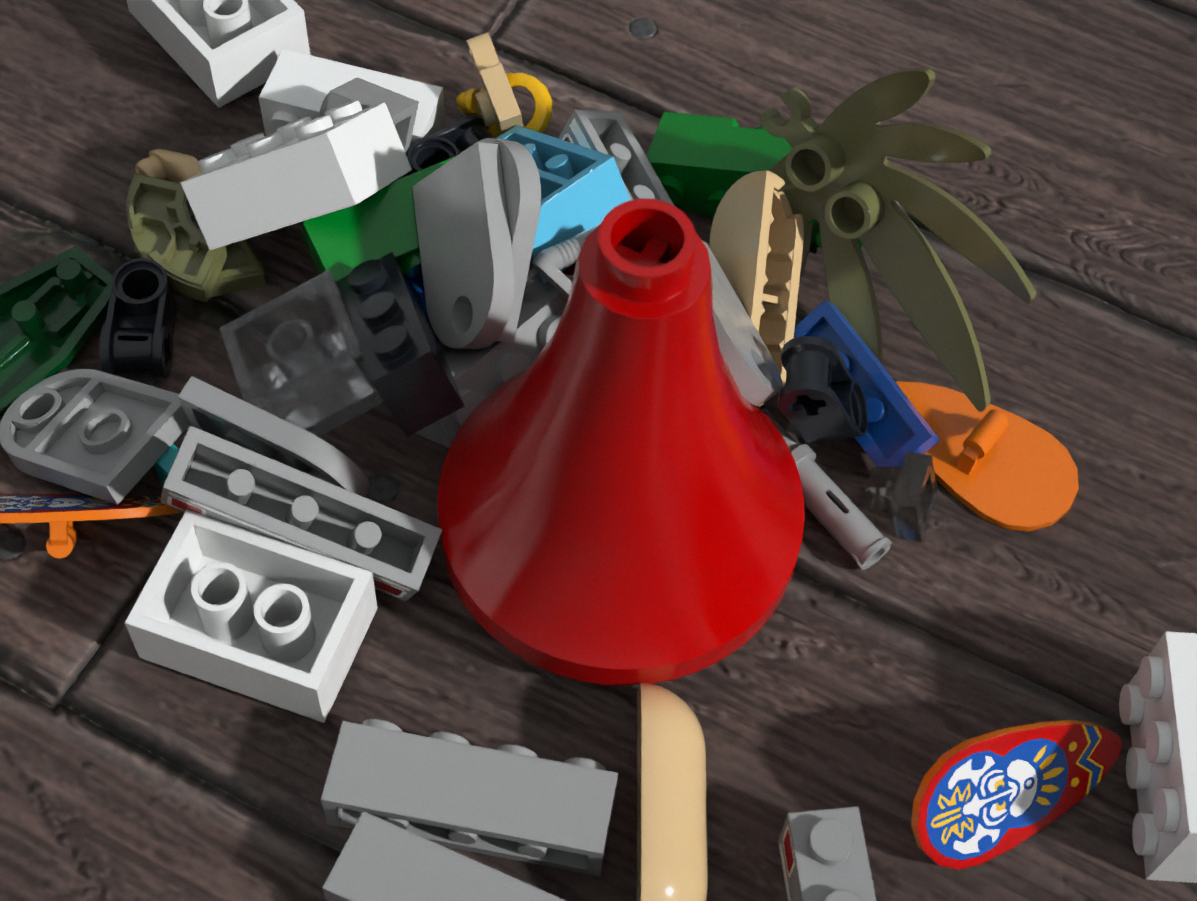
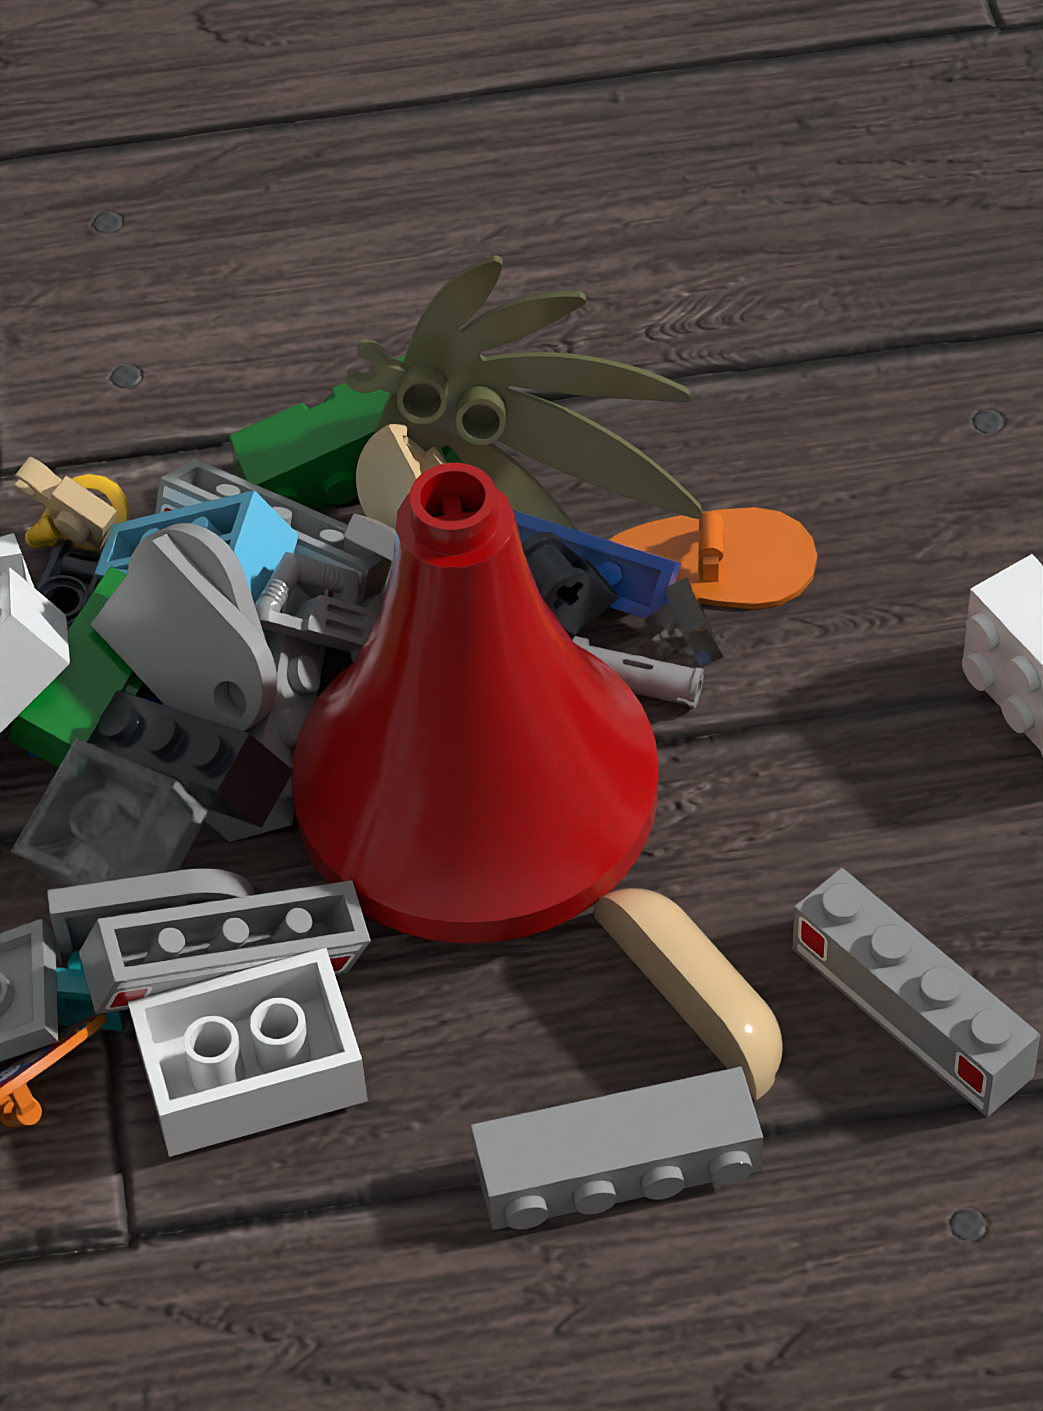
camera: 30 degrees left, 5 degrees down
light grey brick [321,719,618,876] -> none
shield [911,720,1122,870] -> none

